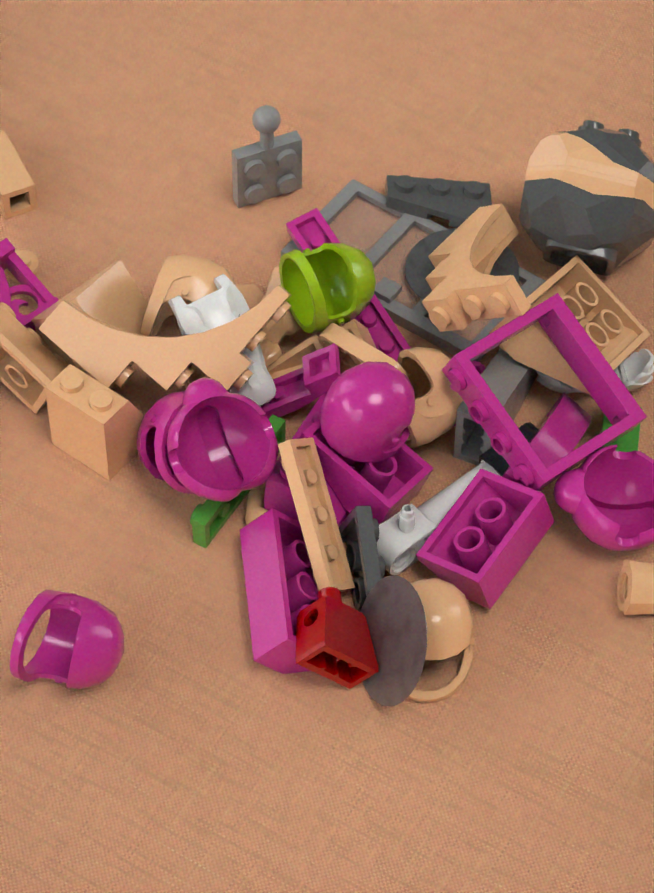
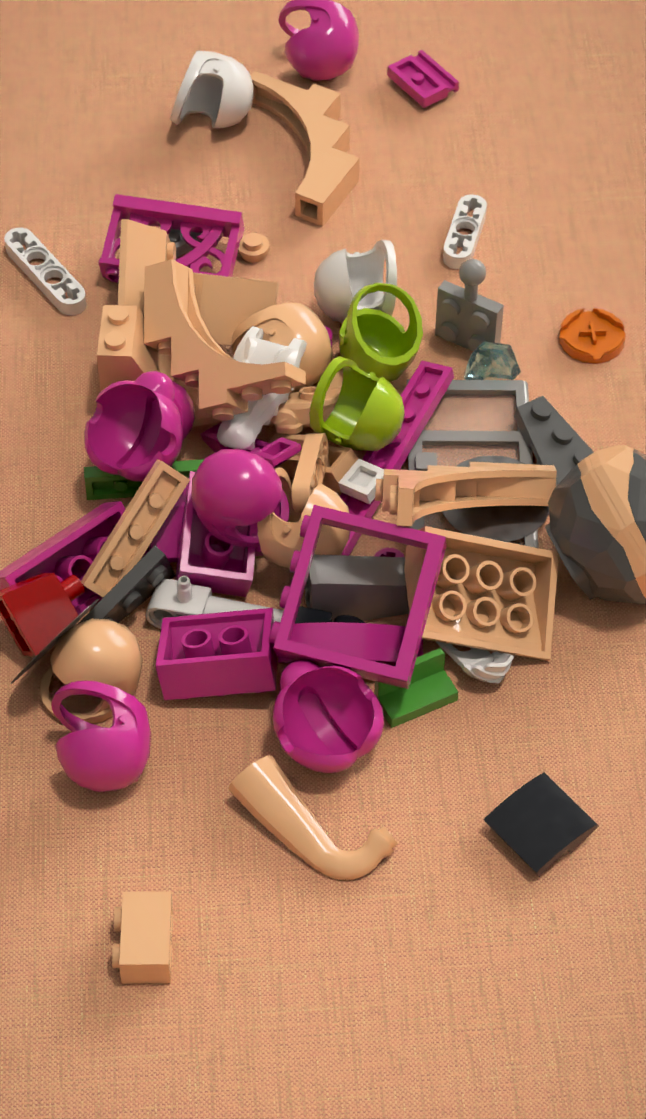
camera: 55 degrees right, 0 degrees up
none -> dark pink piece [51,681,151,792]
none -> white piece [314,240,397,323]
none -> lime piece [338,282,423,382]
none -> white plate [338,458,384,504]
none -> white beam [443,194,487,269]
none -> clear light blue plate [464,341,521,380]
none -> orange tile [559,308,626,364]

